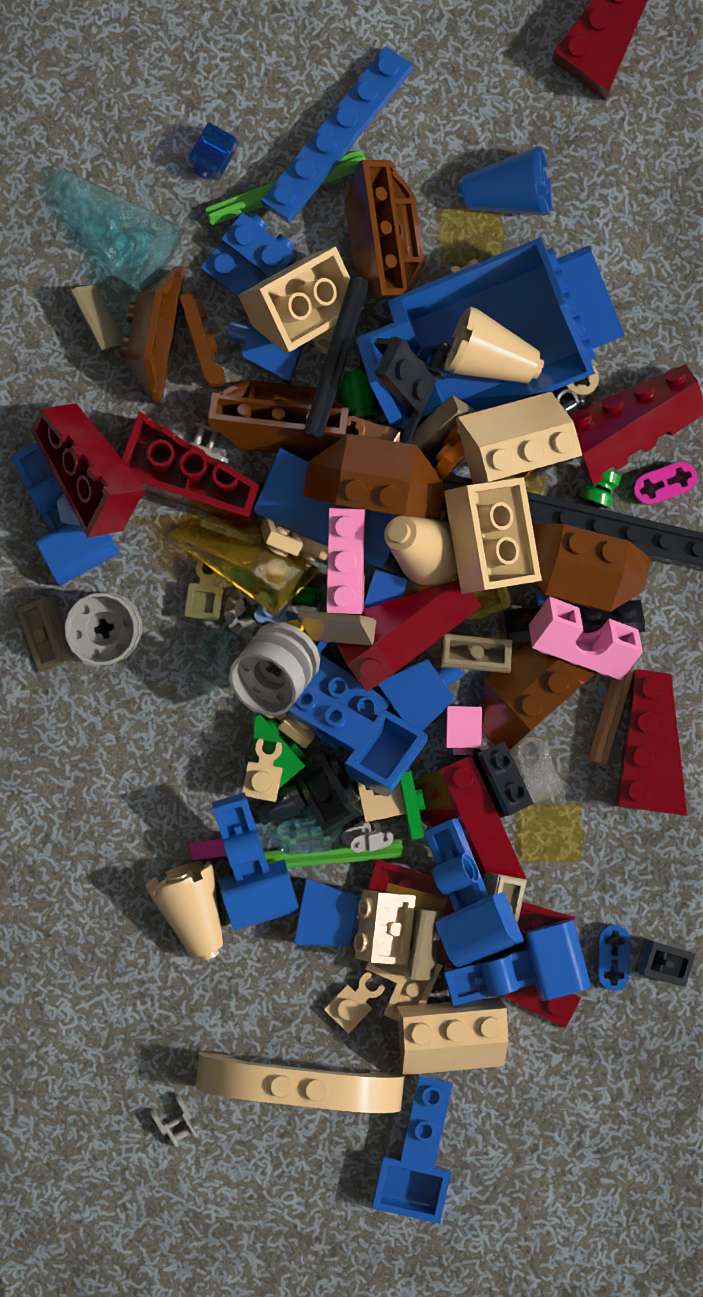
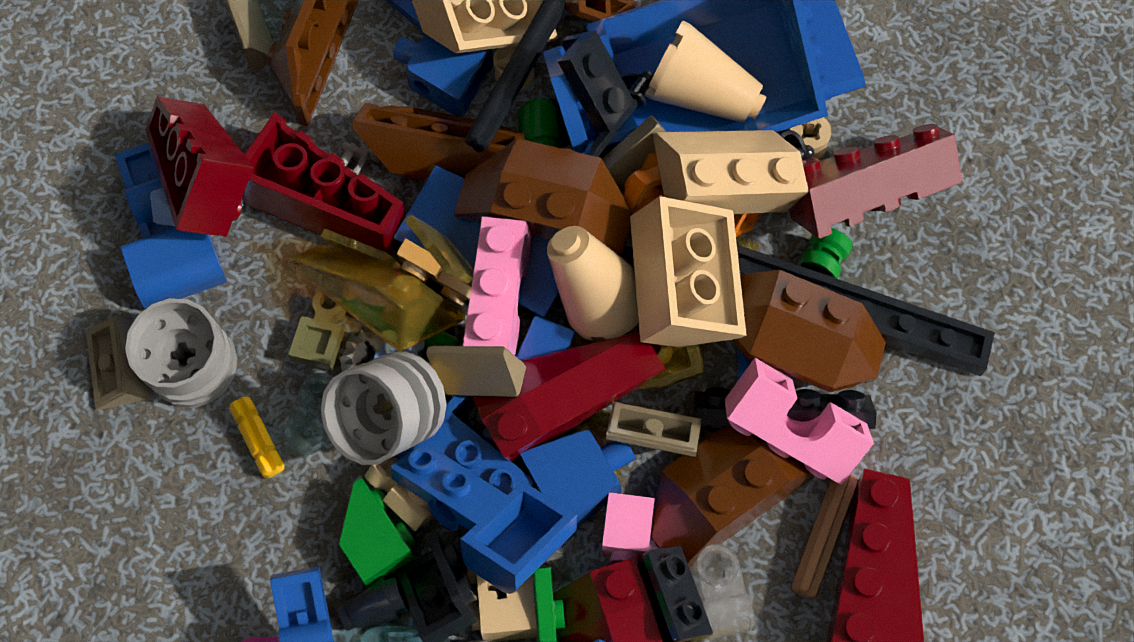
camera: 10 degrees right, 20 degrees down
reddish brown plate [180,292,226,389] -> none
tan plate [242,739,283,802] -> none
dark pink beam [633,462,697,506] -> none
none -> yellow axle [229,396,284,479]
none -> clear yellow piece [405,215,474,287]

